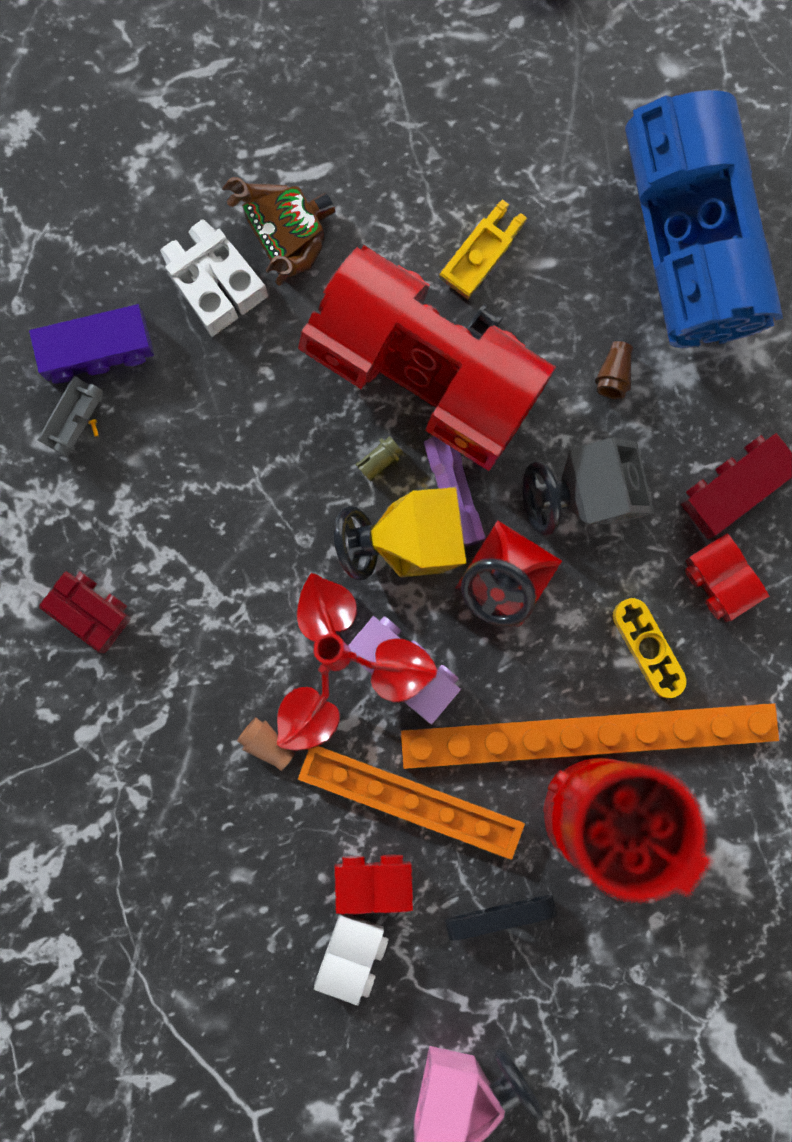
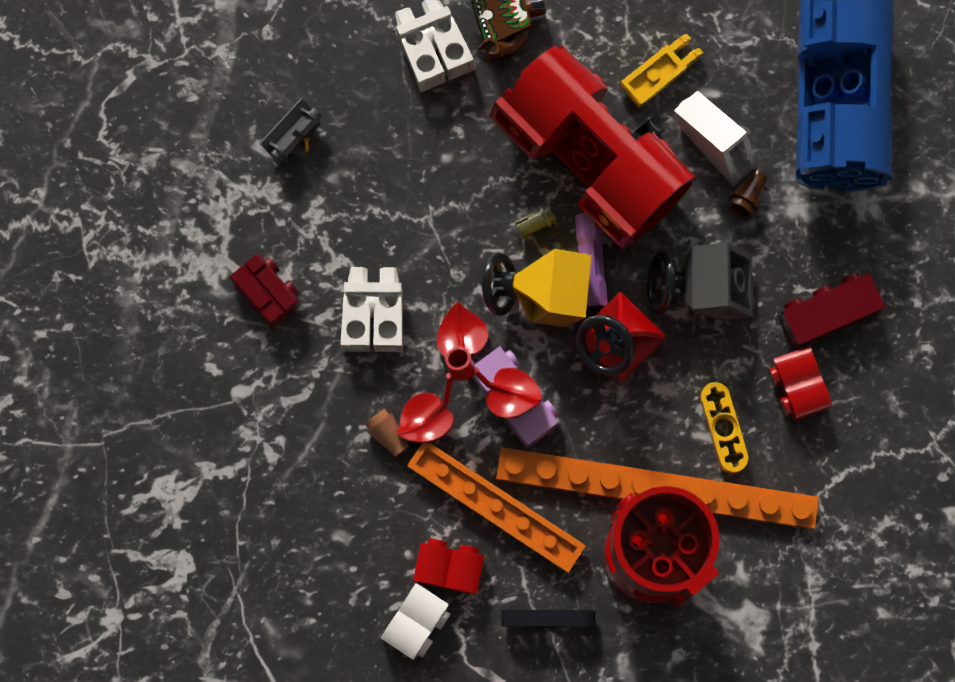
camera: 20 degrees right, 5 degrees down
dark purple brick [29,304,154,384] -> none
none -> white hips [341,267,403,352]
none -> white slope [674,91,757,186]

